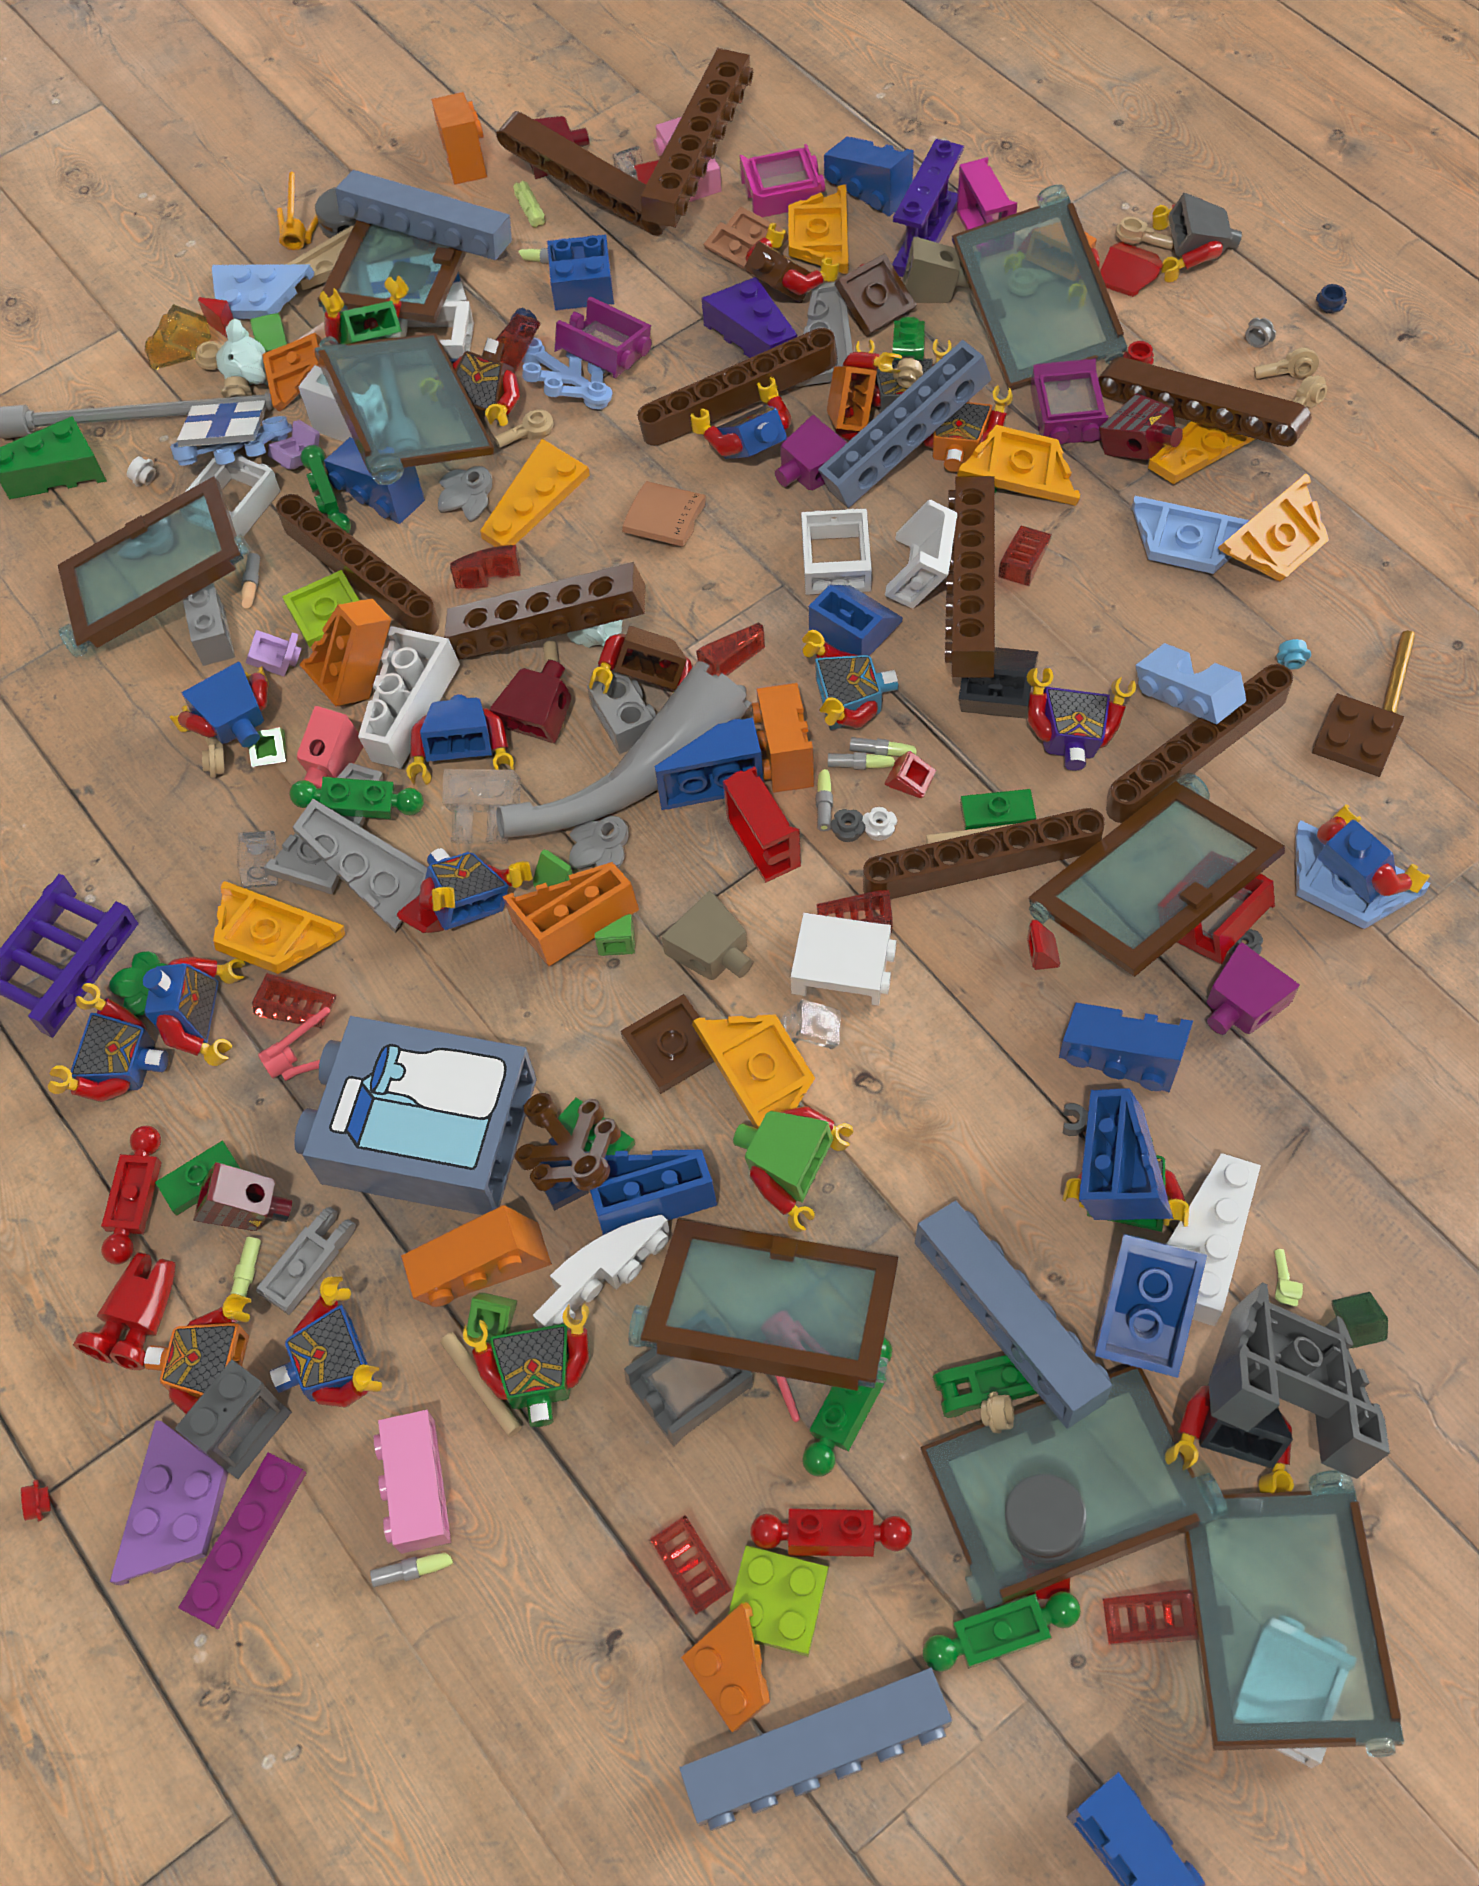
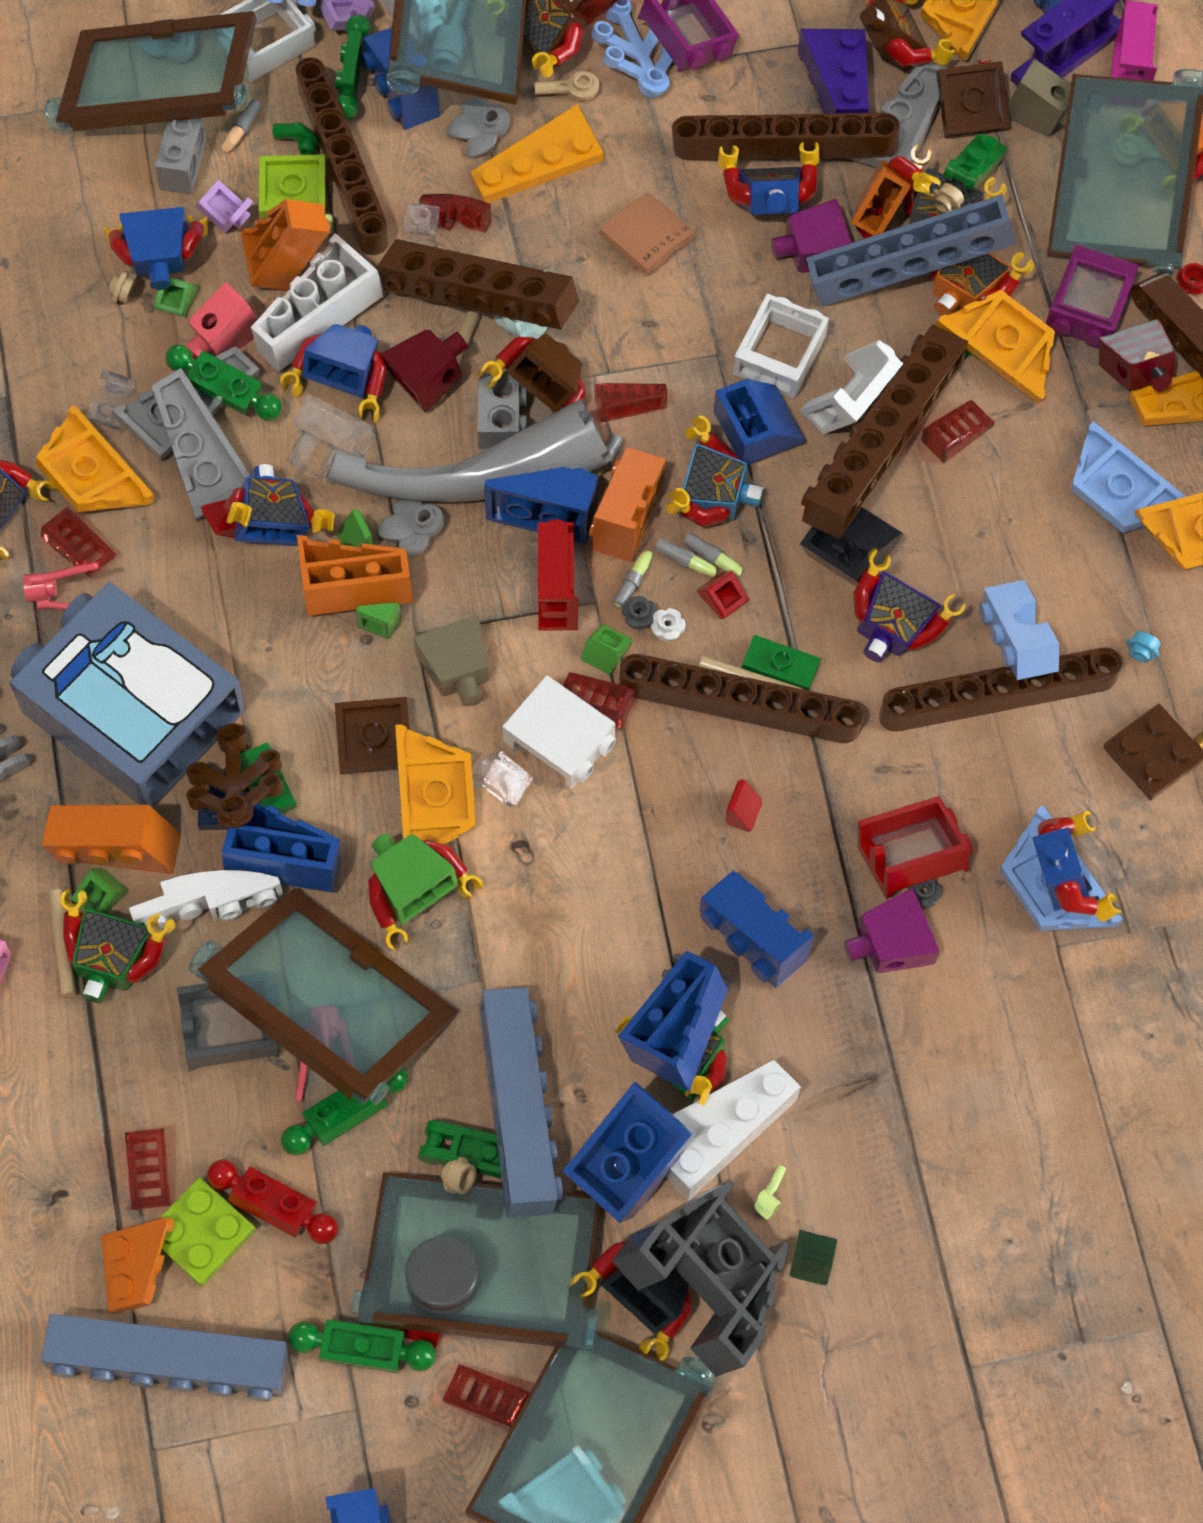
camera: 20 degrees right, 5 degrees up
door [1029,773,1285,977] -> none
none -> green arm [272,122,319,155]
none -> clear bracket [402,203,440,248]
none -> bright green slope [581,624,632,674]

